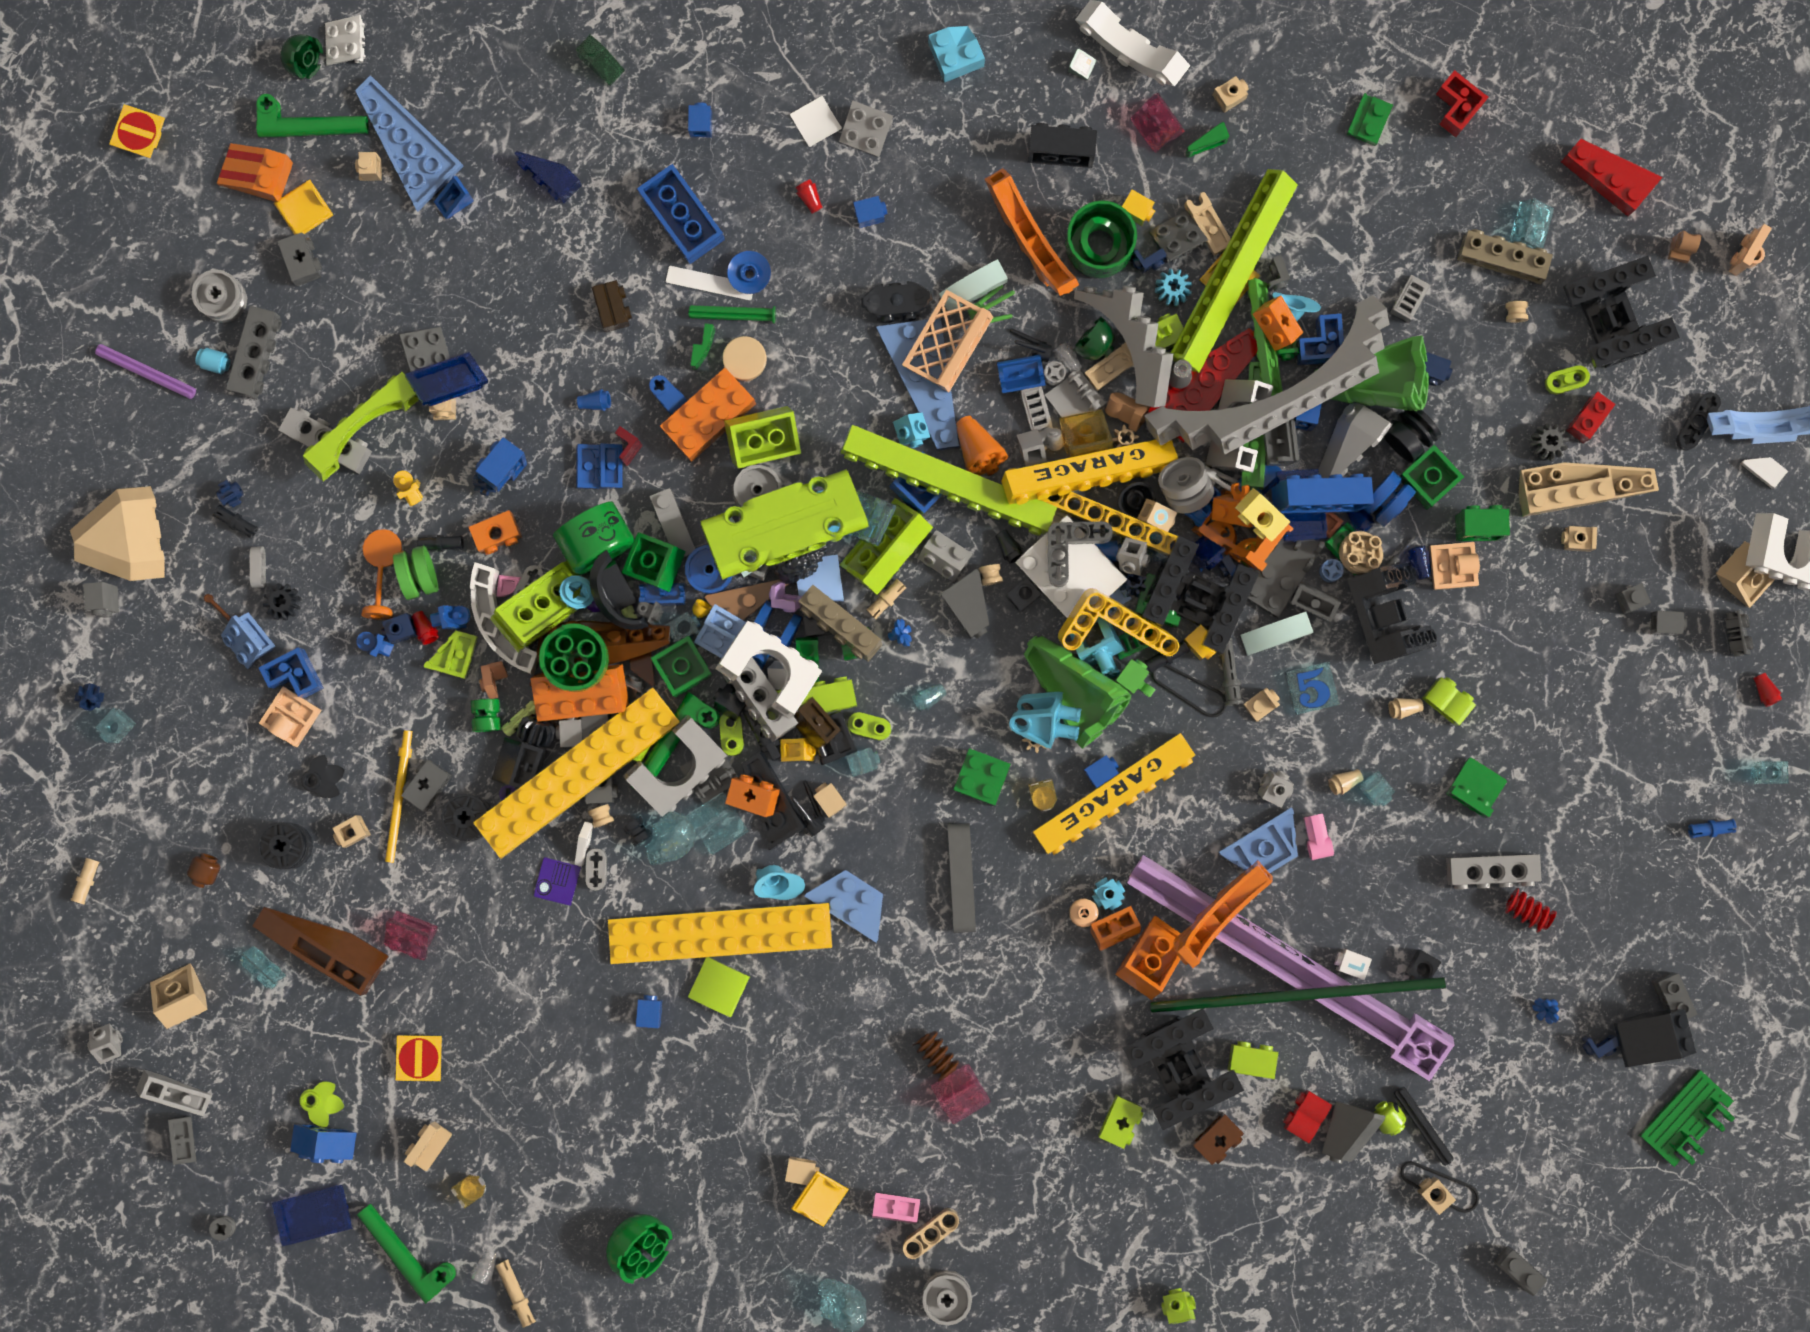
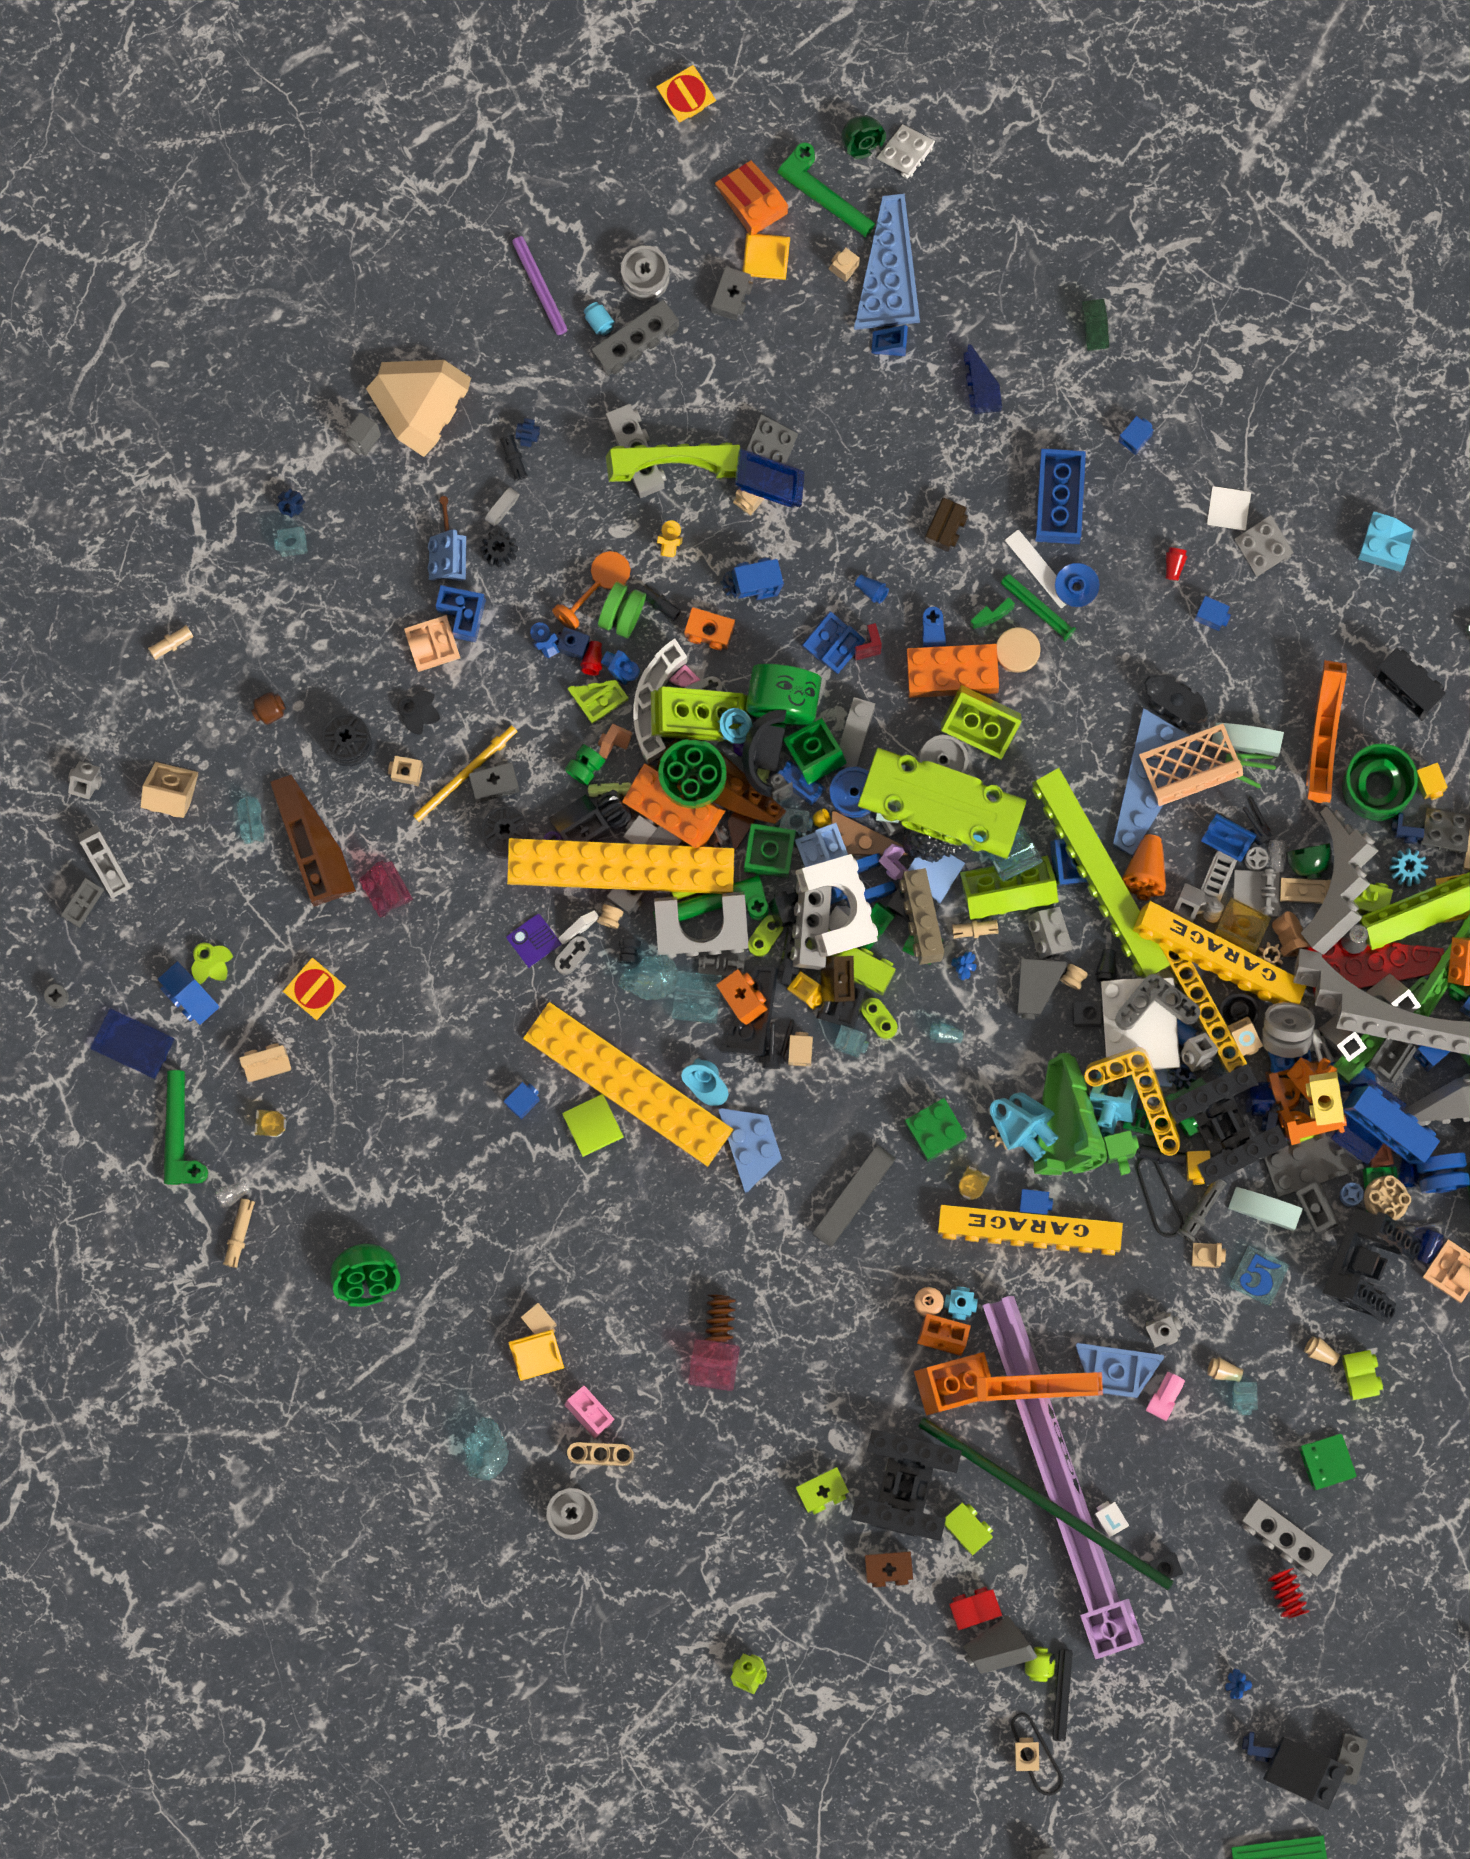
camera: 40 degrees right, 5 degrees down
medium azure brick [893,413,930,448] -> none

